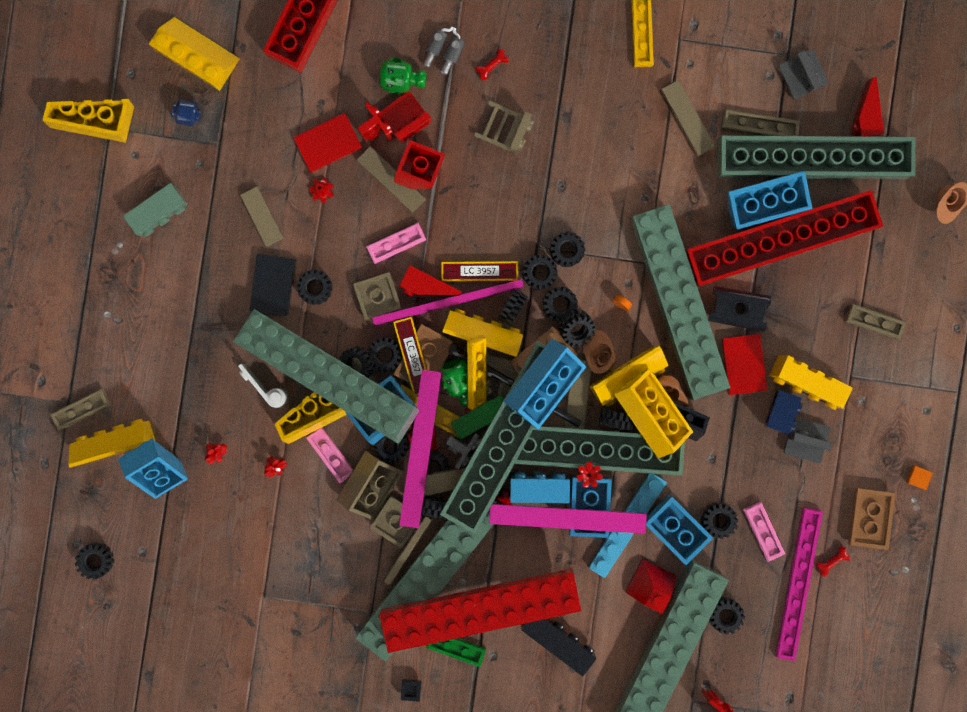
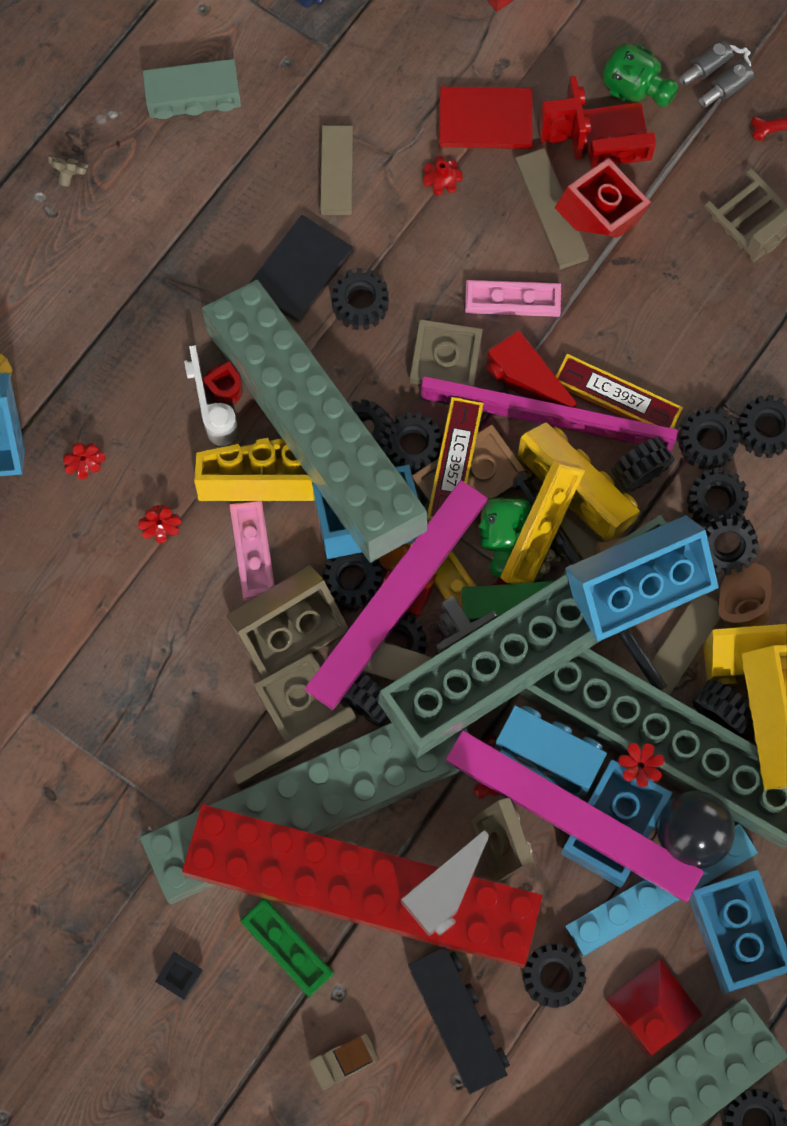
camera: 25 degrees right, 15 degrees down
none -> dark tan plant [48,155,88,186]
none -> red plate [203,361,243,406]
none -> leg [308,1034,379,1091]
none -> light grey slope [401,830,489,936]
none -> dark tan plate [471,797,534,882]
none -> black tyre [522,943,587,1008]
none -> black piece [657,791,735,869]

